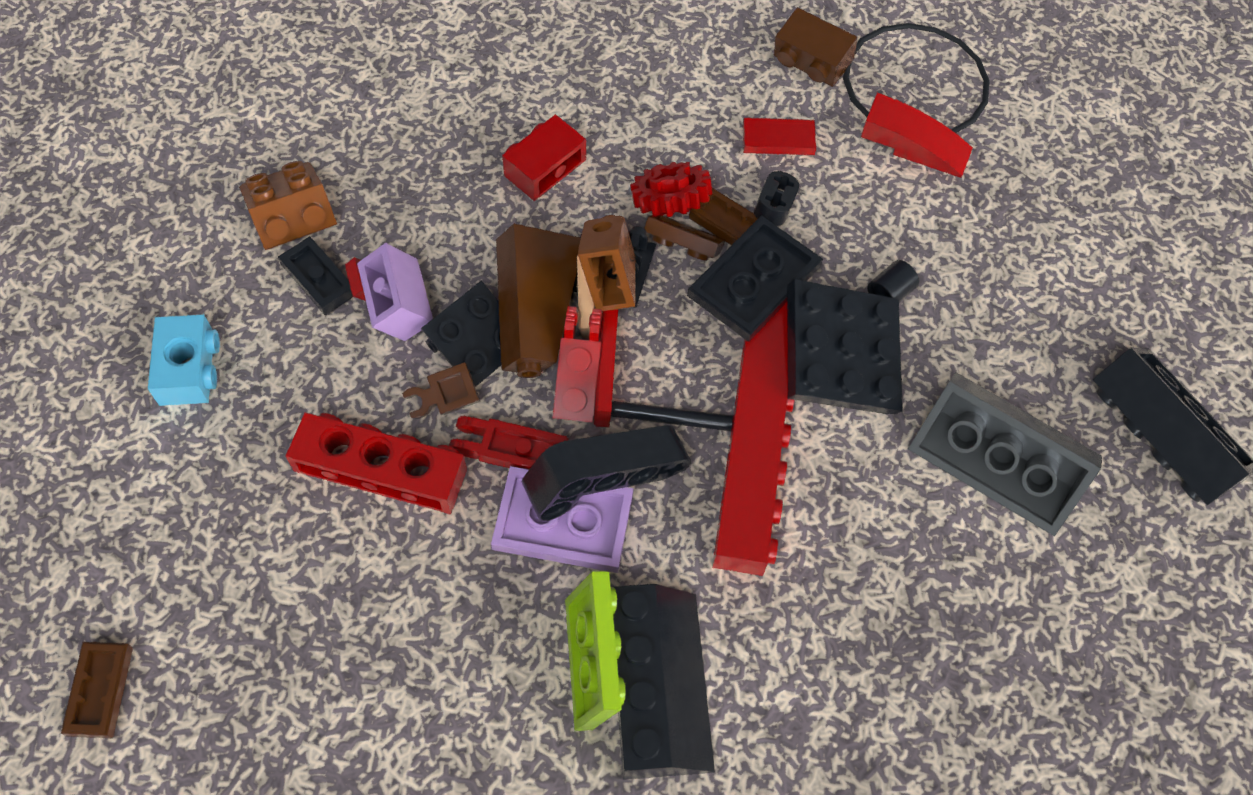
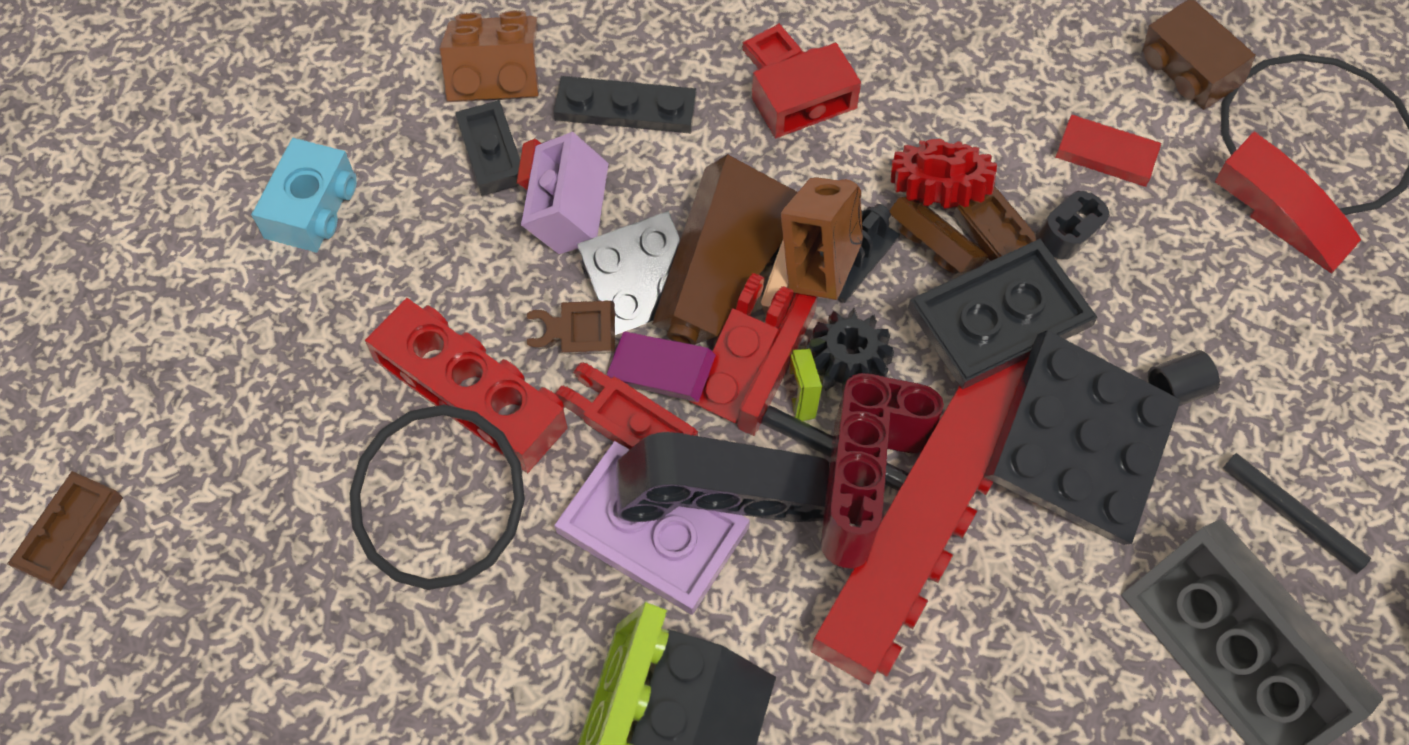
camera: 25 degrees right, 0 degrees up
none -> black piece [349,405,525,590]
none -> black plate [554,76,697,134]
none -> magenta tile [607,331,716,402]
none -> red tile [742,23,804,70]
none -> lime tile [789,349,822,421]
none -> black gear [807,308,894,393]
none -> dark red beam [821,374,944,568]
none -> black bar [1222,452,1371,574]

